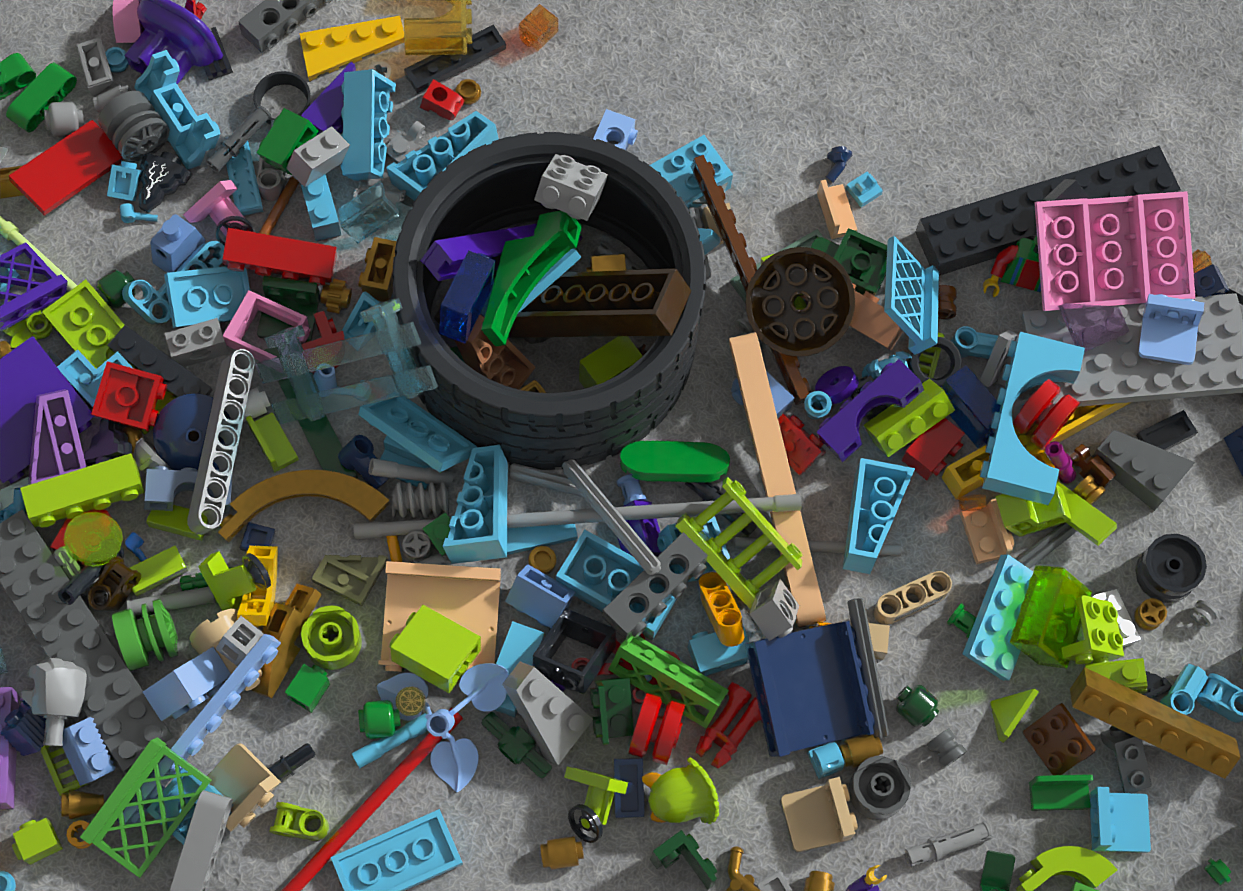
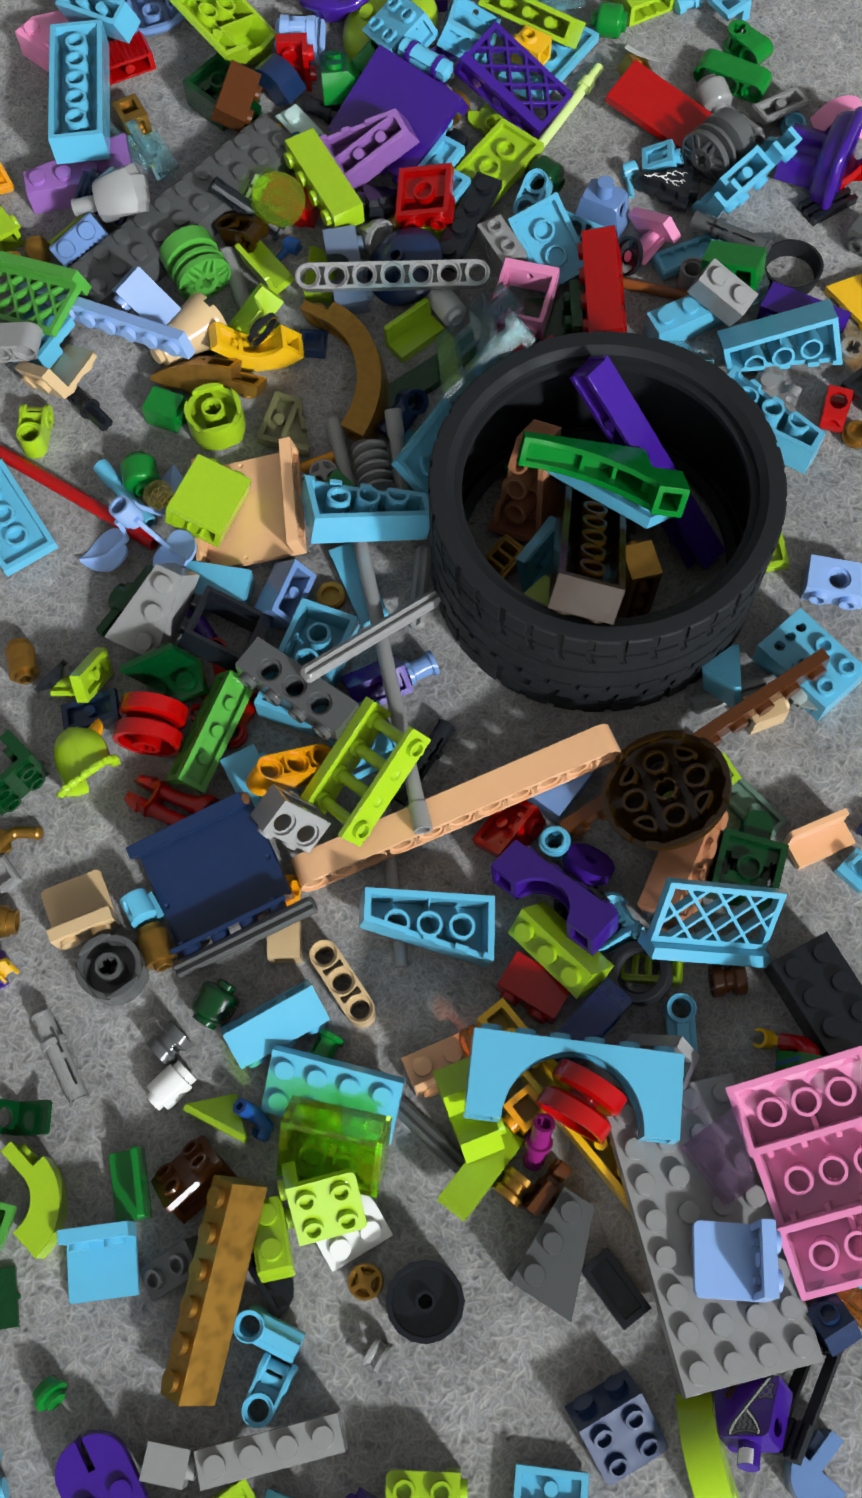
camera: 90 degrees right, 0 degrees up
light grey brick [216,616,264,667] -> none
clear blue window [439,250,495,343] -> none
light grey brick [534,154,608,221] -> none
green tile [620,441,730,482] -> none
none -> white brick [146,1060,197,1111]
none -> medium azure brick [221,979,330,1070]
none -> blue arm [233,1098,274,1142]
none -> medium azure plate [515,515,556,592]

